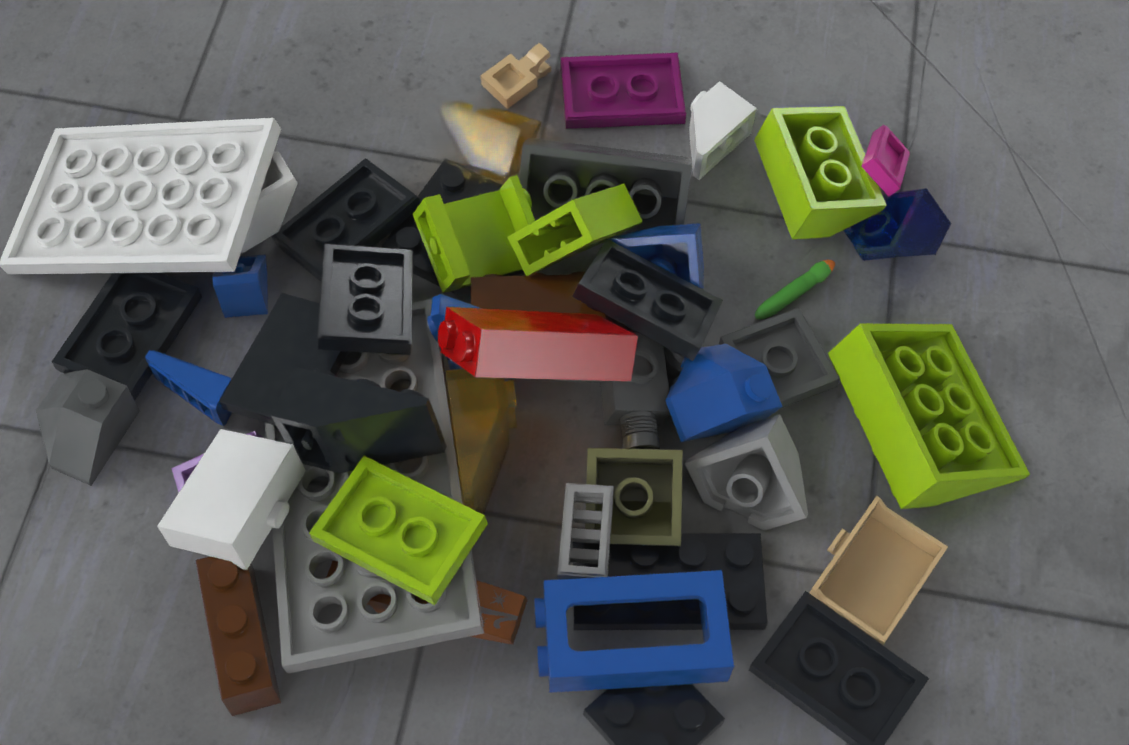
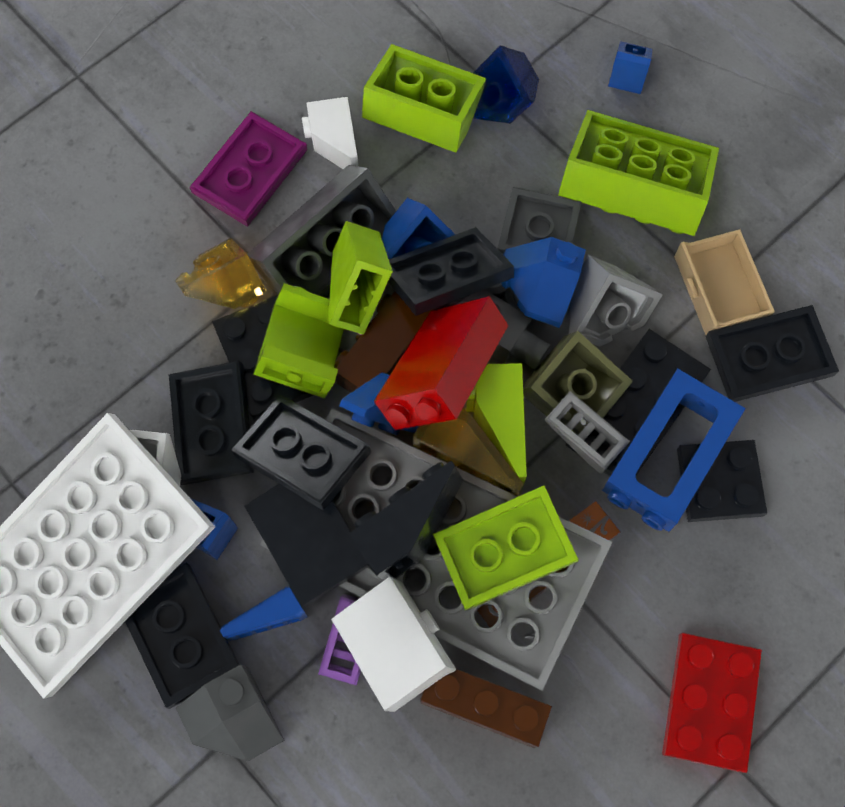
camera: 50 degrees left, 10 degrees up
tan plate [481,43,551,109] -> none
bright green piece [755,259,836,320] -> none
dark pink tile [861,124,910,197] -> none
none -> lime slope [466,363,527,496]
none -> blue slope [608,41,653,94]

